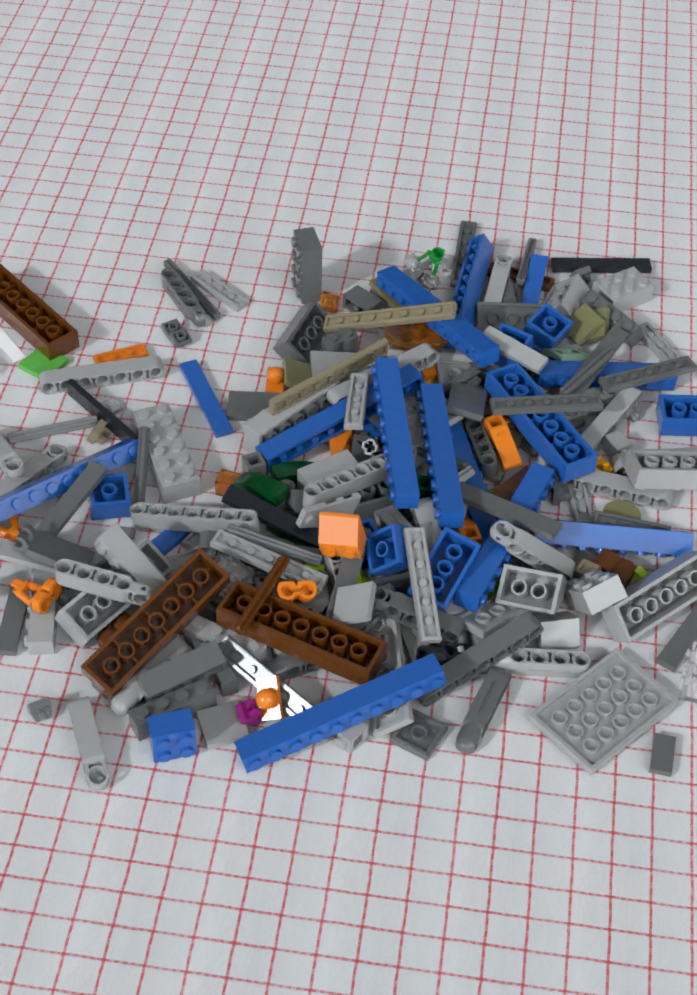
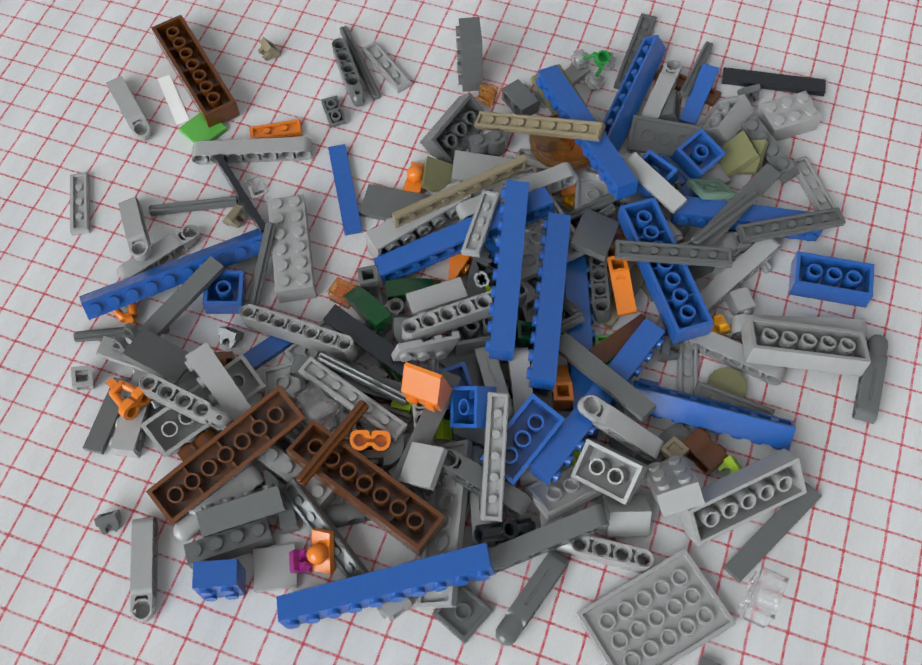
camera: 15 degrees right, 15 degrees up
none -> dark tan tile [258,37,281,61]

